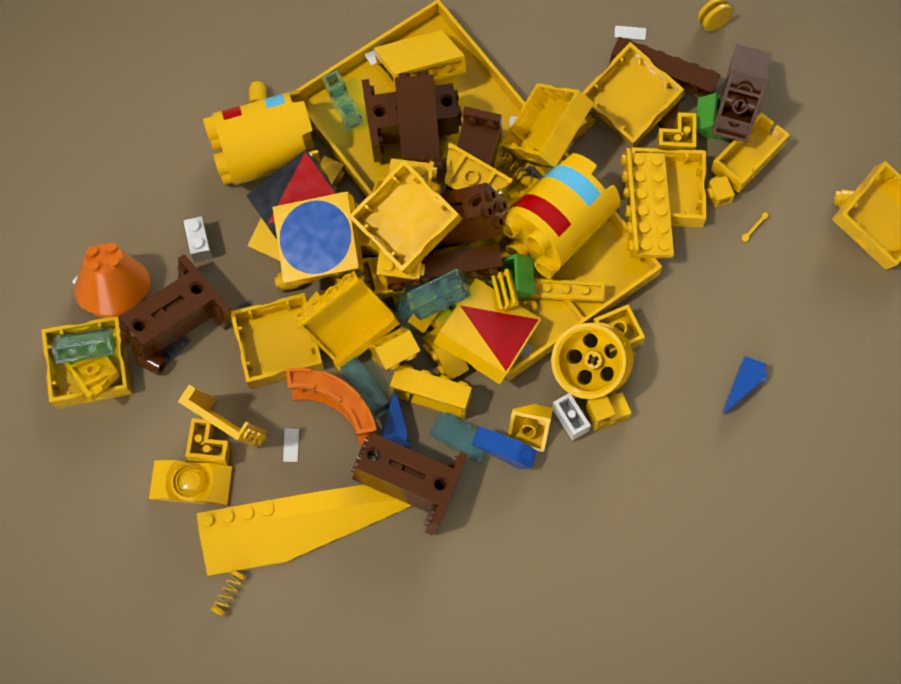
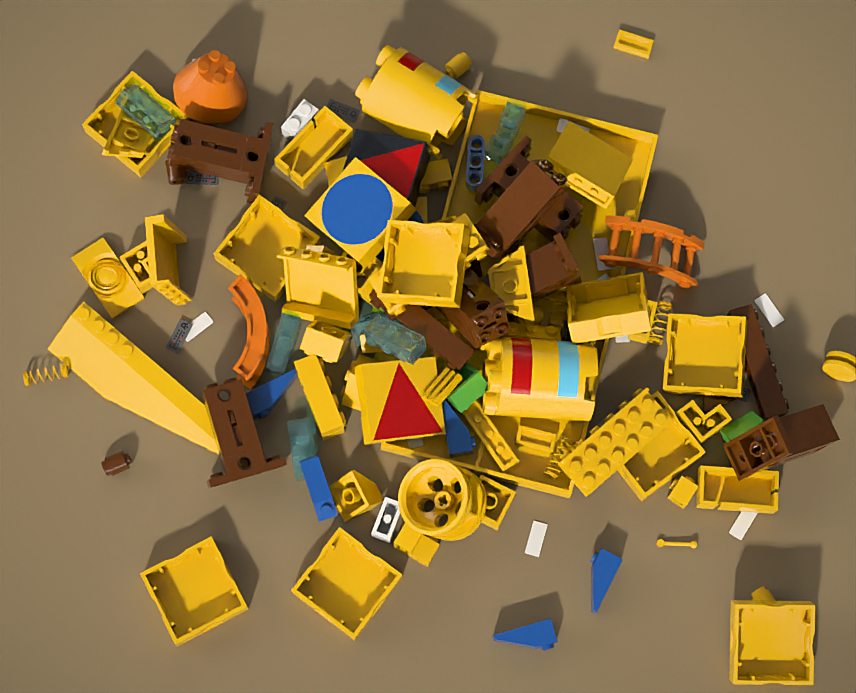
camera: 45 degrees right, 5 degrees up
none -> reddish brown brick [101,451,132,476]
none -> yellow tile [140,536,249,646]
none -> dark grey sticker [166,319,193,354]
none -> yellow piece [274,106,353,190]
none -> yellow tile [291,527,403,641]
none -> dark grey sticker [327,99,360,122]
none -> blue slope [442,400,476,458]
none -> medium blue beam [466,135,485,193]
none -> yellow tile [515,424,557,453]
none -> white sticker [525,521,548,557]
none -> yellow piece [544,436,576,480]
none -> blue slope [590,548,623,614]
none -> white sticker [593,238,612,270]
none -> orange fence [598,216,705,288]
none -> white sticker [729,512,757,540]

